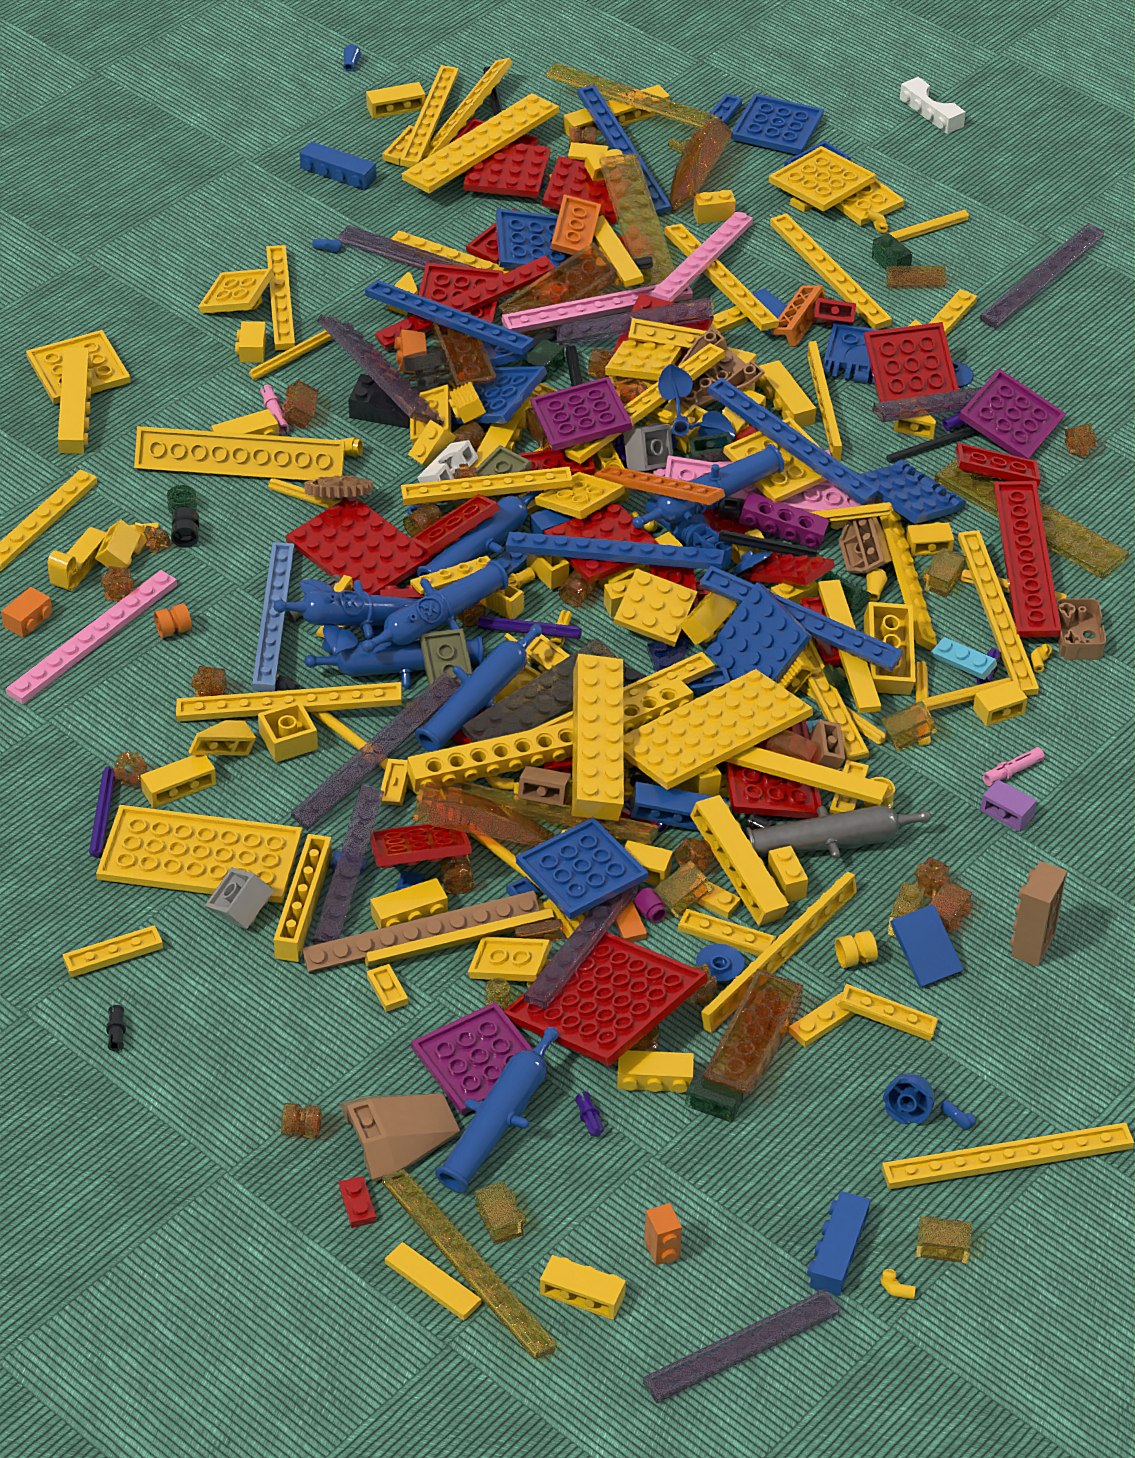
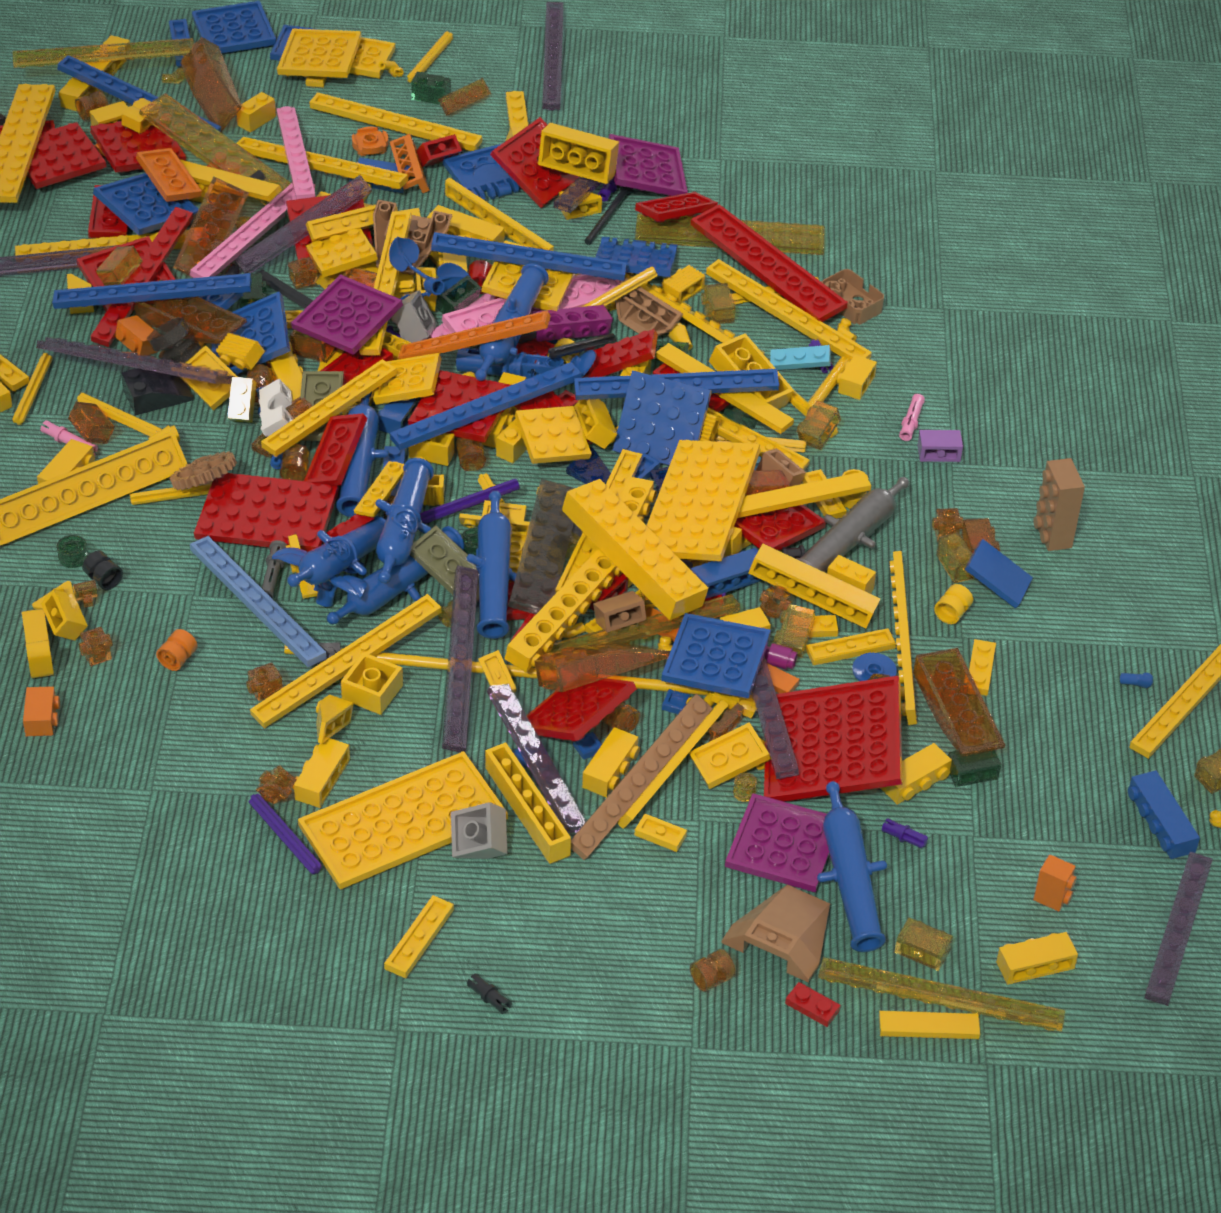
camera: 40 degrees left, 0 degrees up
bright pink plate [6,570,177,704] -> none
yellow tile [838,984,938,1041] -> none
blue cylinder [883,1073,935,1125] -> none
clear orange brick [1064,423,1097,456] -> none
none -> yellow axle [77,393,162,437]
none -> clear yellow brick [96,246,143,286]
none -> orange plate [352,127,389,156]
none -> yellow brick [538,123,619,184]

